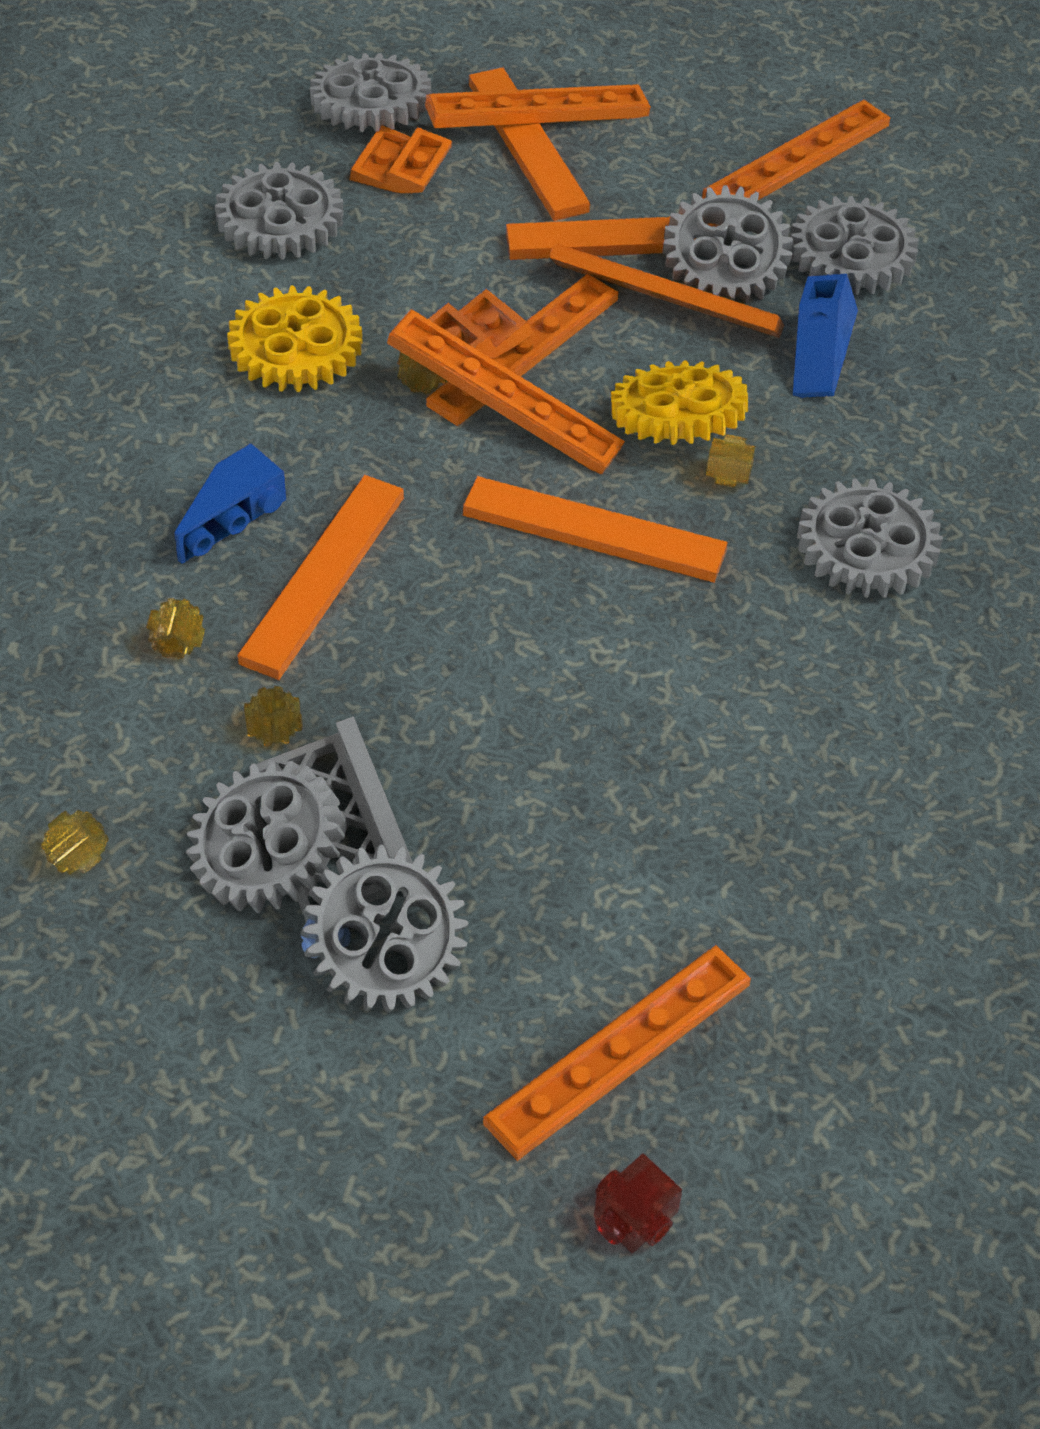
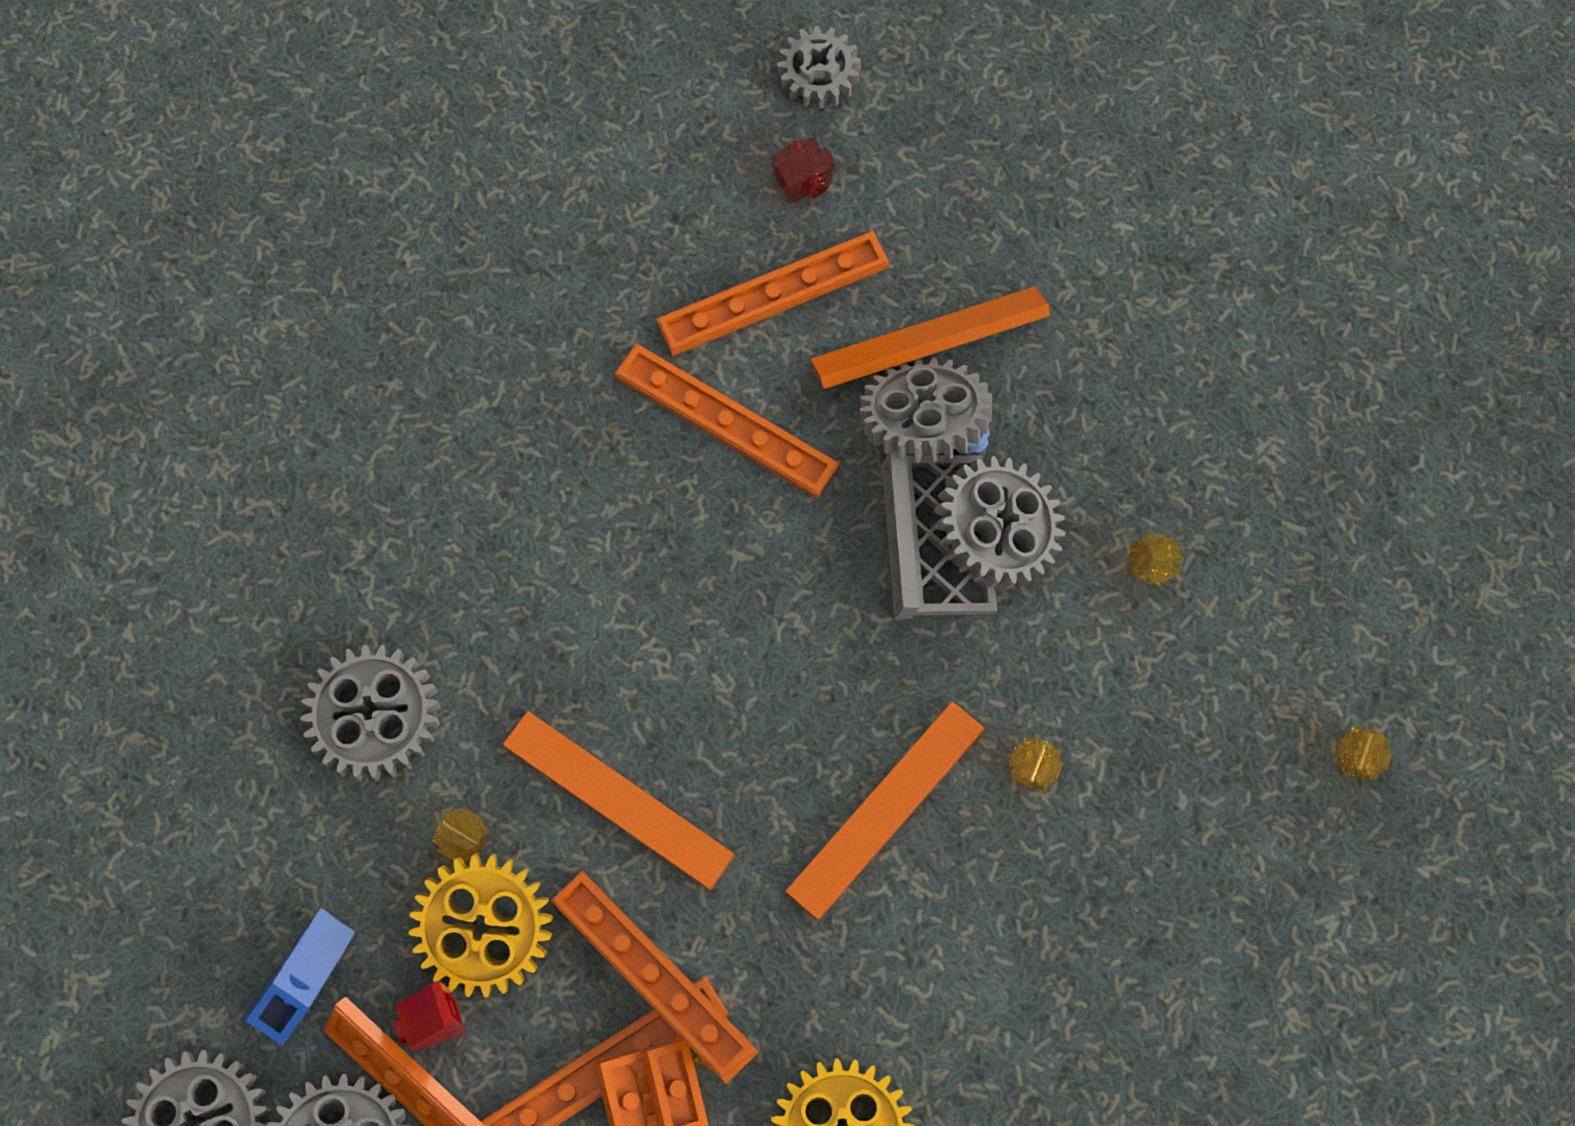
camera: 160 degrees left, 20 degrees up
blue slope [174,444,286,564] -> none
clear yellow gear [244,686,303,747] -> none
none -> red slope [393,981,466,1052]
none -> orange tile [614,343,839,499]
none -> light grey gear [777,26,861,109]
none -> orange tile [810,286,1050,389]

